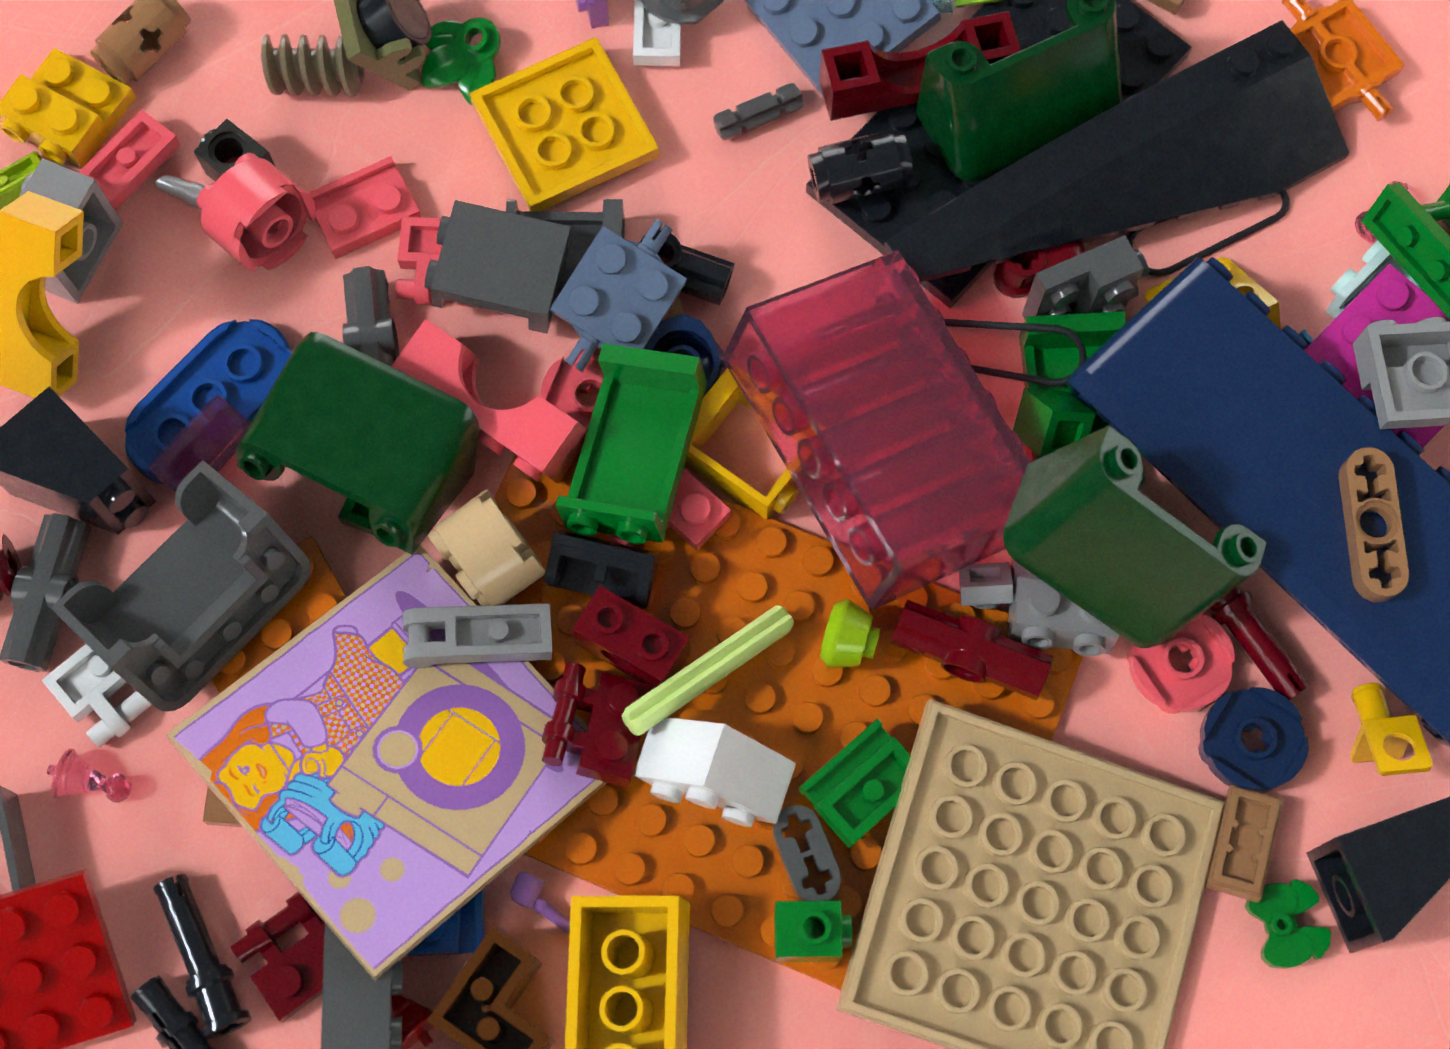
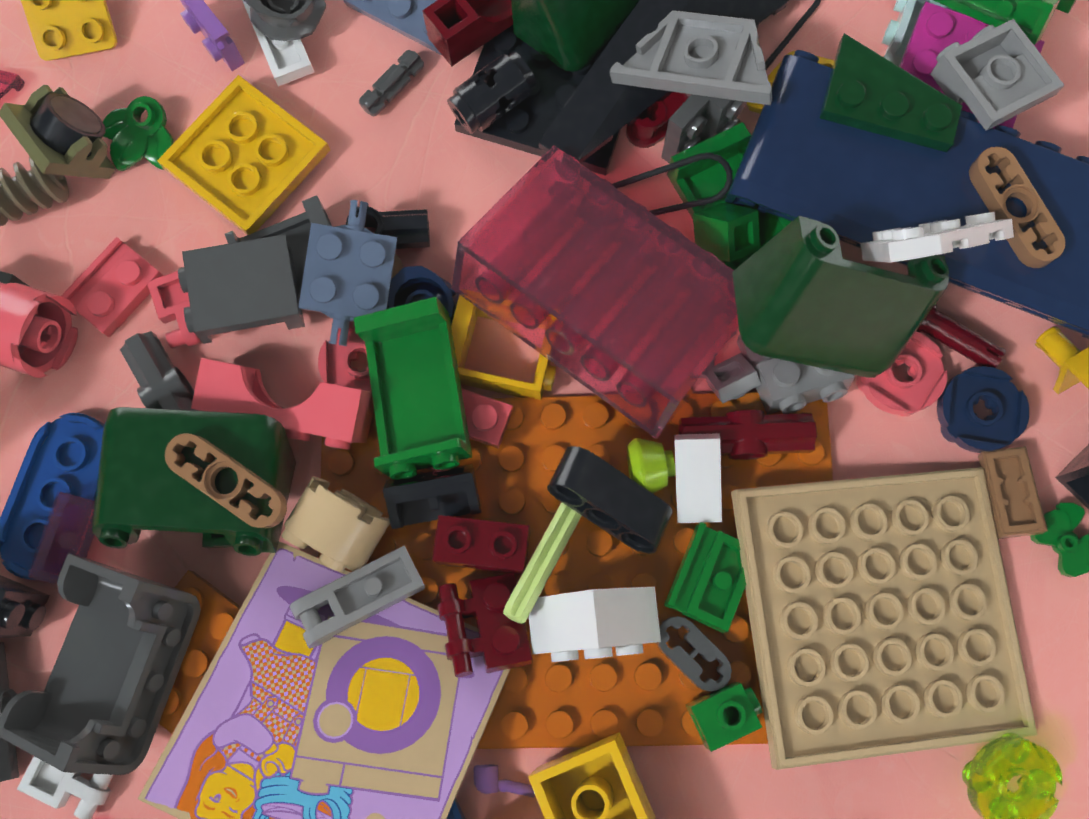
camera: 20 degrees left, 5 degrees up
none -> medium nougat beam [165,433,287,528]
none -> black beam [547,446,673,554]
none -> light grey wing [610,10,772,105]
none -> white tile [674,433,722,523]
none -> dark green wing [819,33,962,153]
none -> white plate [860,212,1014,263]

